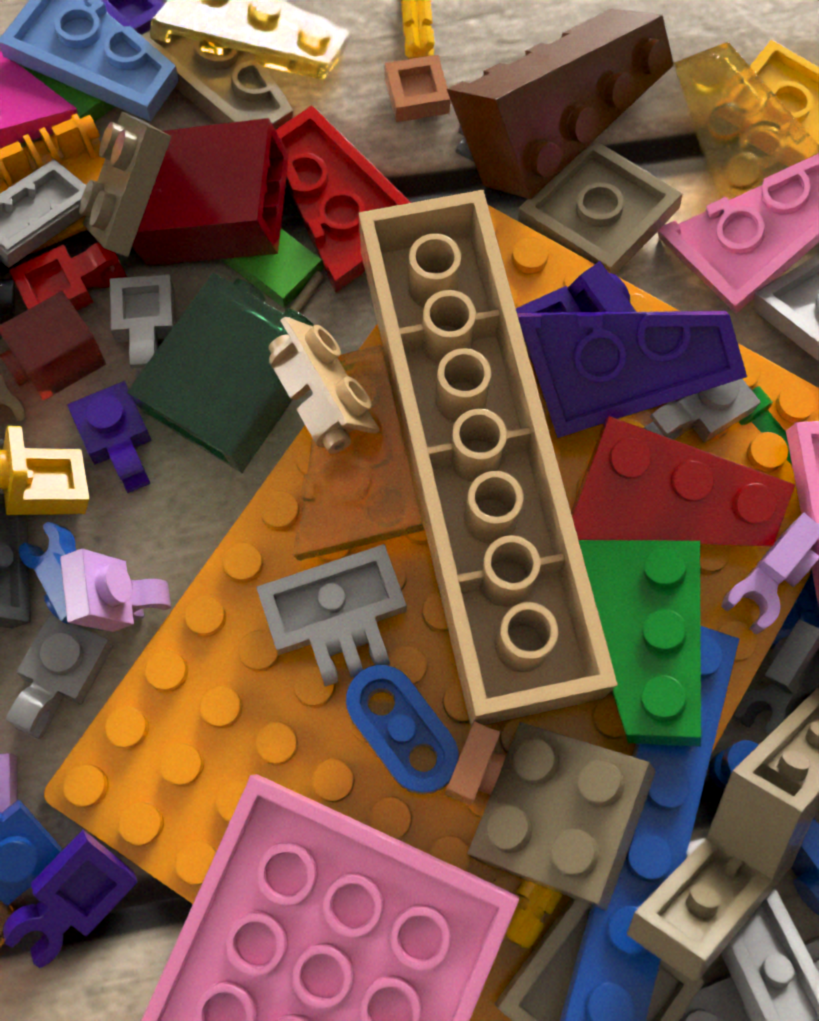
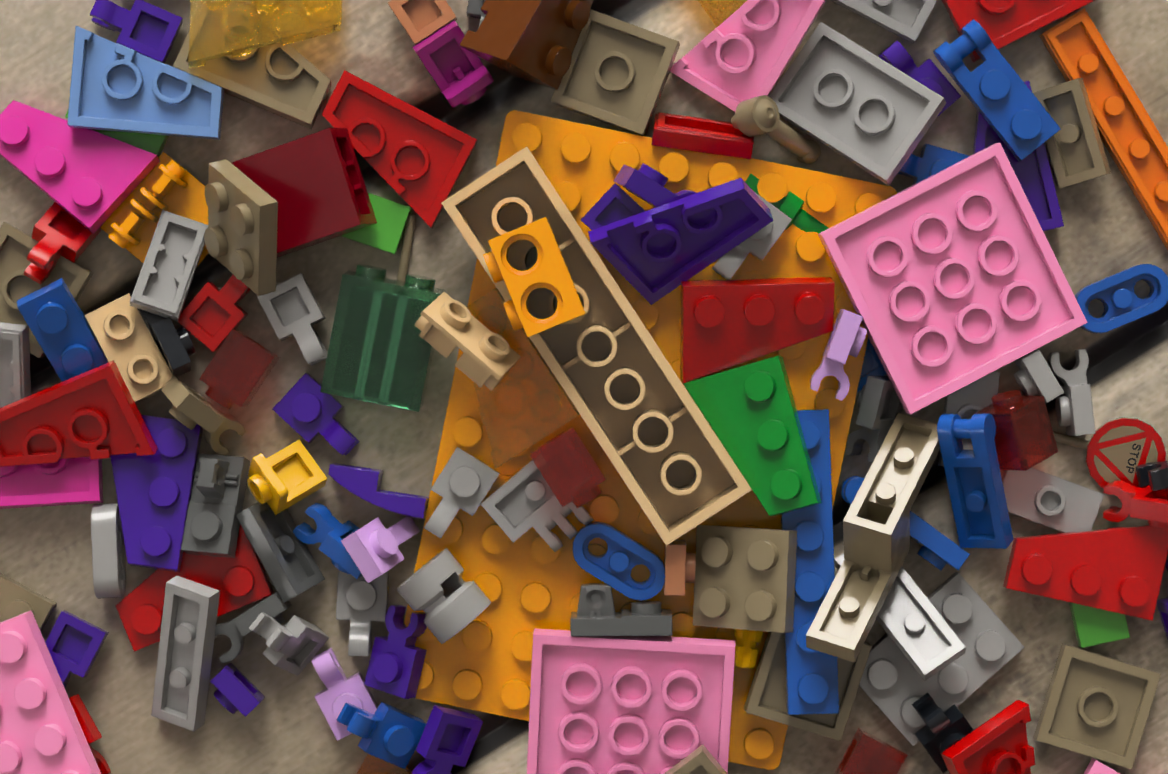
camera: 15 degrees left, 20 degrees up
none -> dark purple slope [328,463,429,519]
none -> dark purple plate [364,605,427,699]
none -> light grey wheel [397,548,491,644]
none -> magenta bracket [412,20,494,107]
none -> light grey plate [424,447,500,539]
none -> light orange brick [483,217,586,338]
none -> clear red brick [530,426,606,508]
none -> dark grey hinge [571,583,672,636]
none -> red tile [652,112,754,159]
none -> dark tan piece [731,95,821,164]

